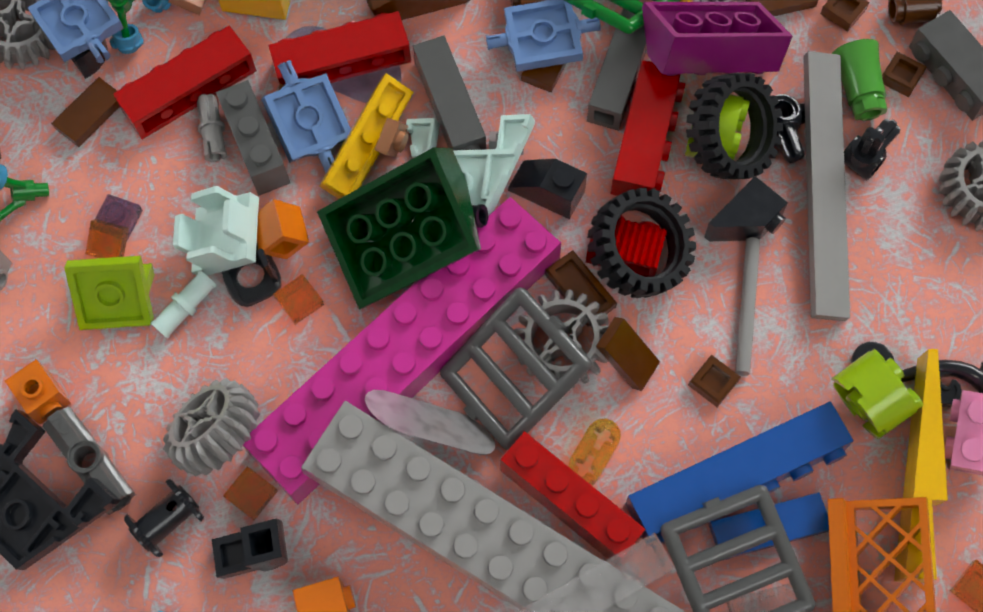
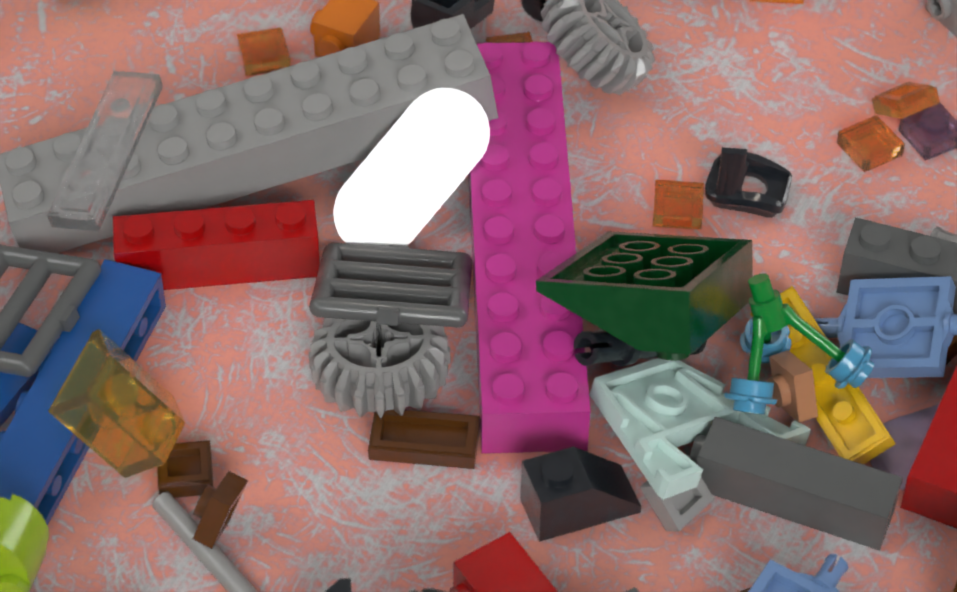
camera: 130 degrees right, 20 degrees down
lime bracket [64,256,155,330] -> none
light aqua pin [150,270,217,339] -> none
light aqua panel [173,186,259,276] -> none
orange brick [257,199,310,260] -> none
clear yellow beam [568,418,621,485] -> none
red brick [585,213,667,277] -> none
black tyre [587,188,696,298] -> none
reddish brown tile [596,317,660,391] -> none
none -> clear yellow slope [48,329,186,478]
none -> reddish brown plate [192,471,248,549]
none -> plant [724,273,874,414]
none -> clear orange tile [836,115,905,172]

